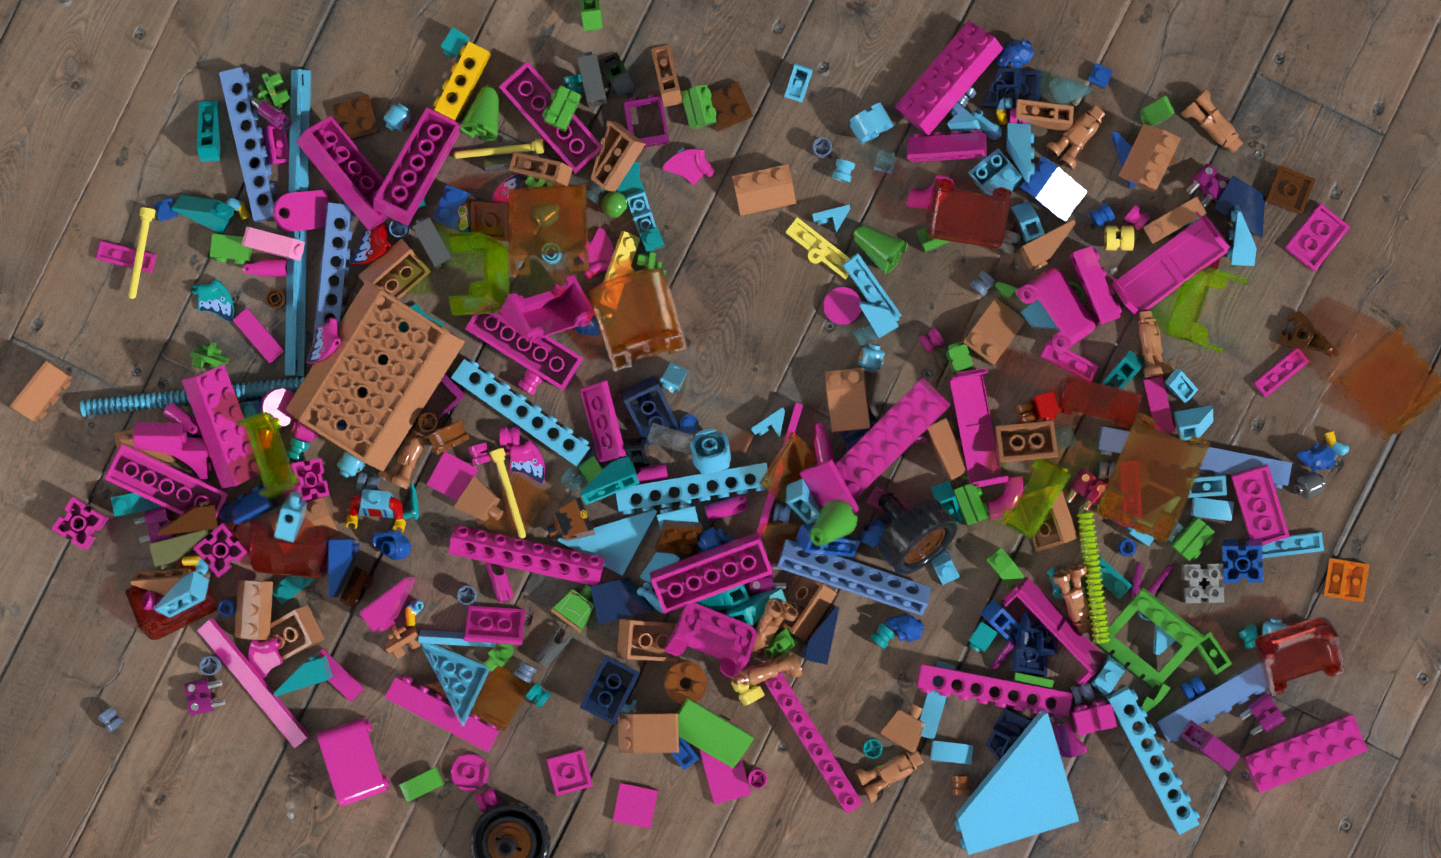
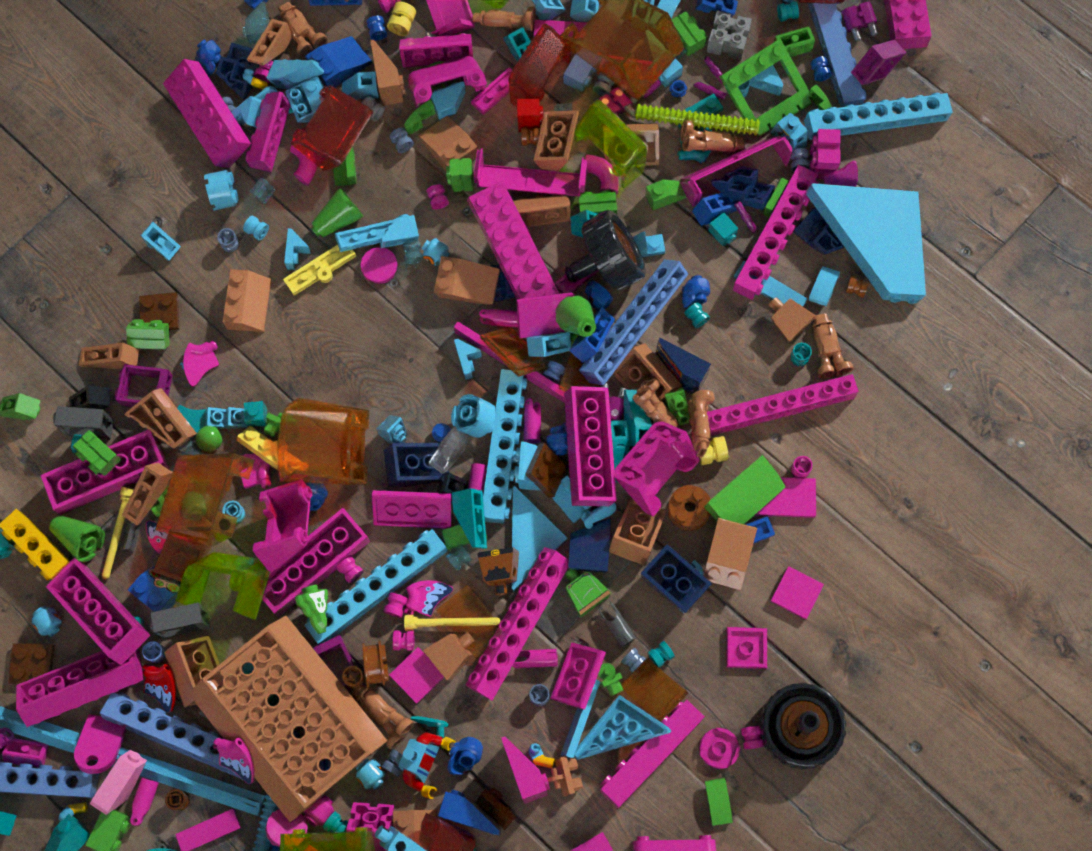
camera: 75 degrees left, 15 degrees down
none -> bright green rock [295,584,328,634]

